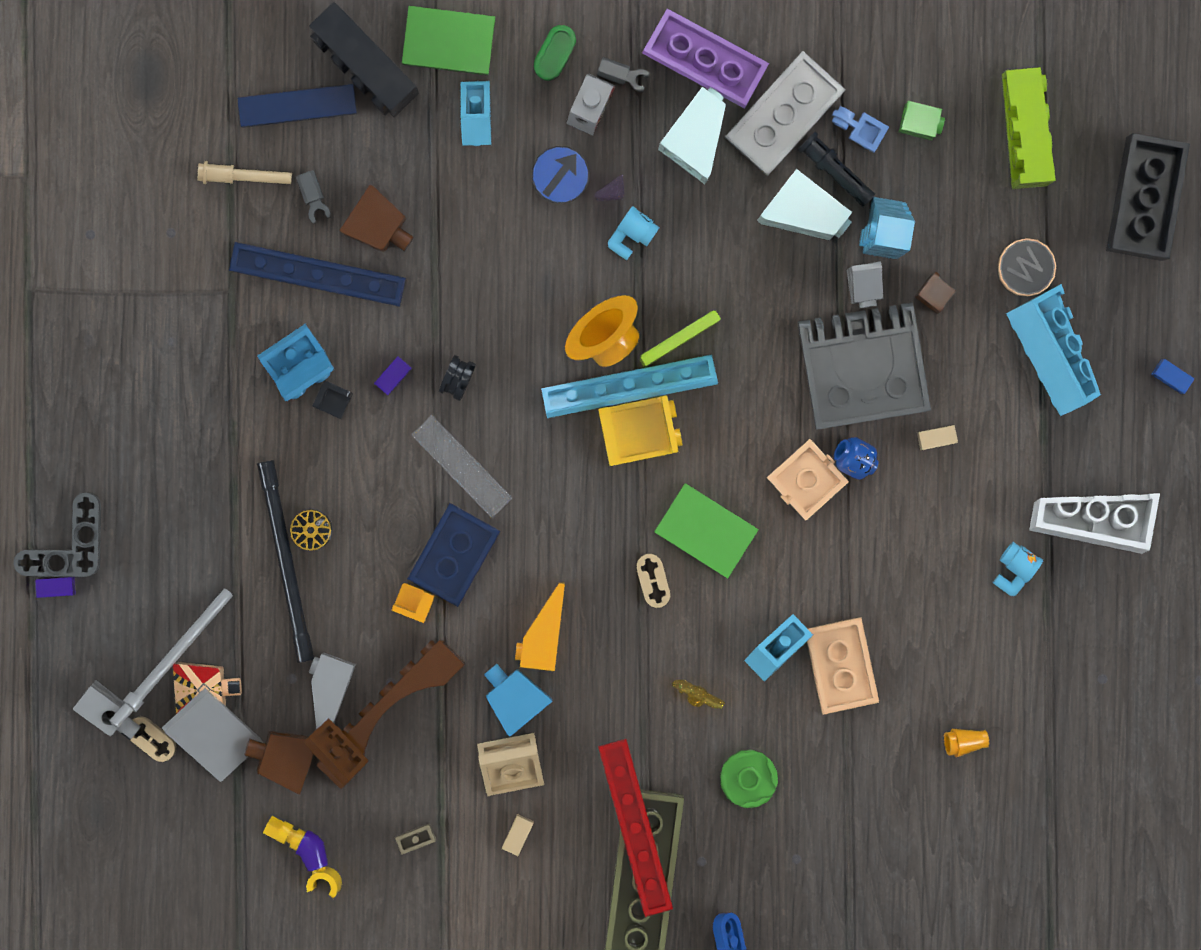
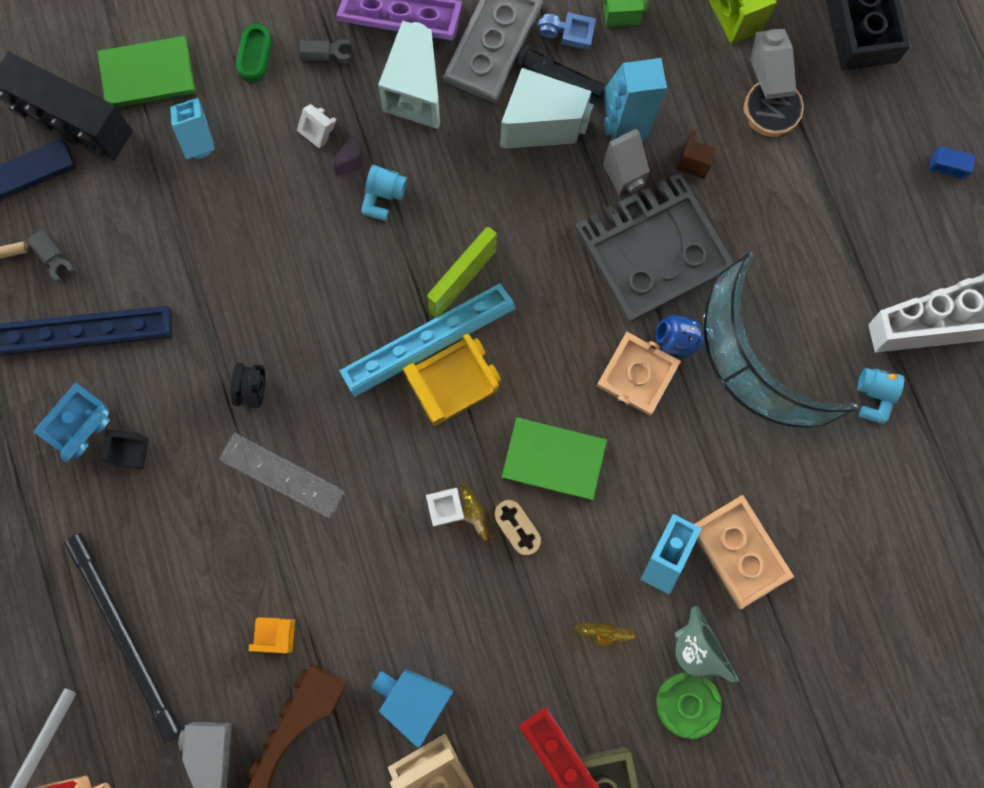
camera: 25 degrees left, 10 degrees down
wheel [290,510,333,551] -> none
reddish brown torso [339,185,414,252] -> none
dark purple piece [374,356,412,396] -> none
dark blue tile [407,503,500,607] -> none
light orange slope [515,582,565,671] -> none
blue piece [532,146,589,204] -> none
light orange hose [565,295,639,367] -> none
light grey torso [567,74,616,136] -> none
tan piece [917,425,958,450] -> none
light orange cone [944,729,989,757] -> none
medium azure wedge [1006,284,1101,416] -> none
none -> white tile [297,104,336,148]
none -> white tile [426,488,464,527]
none -> clear yellow piece [459,484,492,541]
none -> sand green hat [675,606,740,684]
none -> clear light blue windscreen [703,252,859,427]
none -> light grey slope [750,29,796,99]

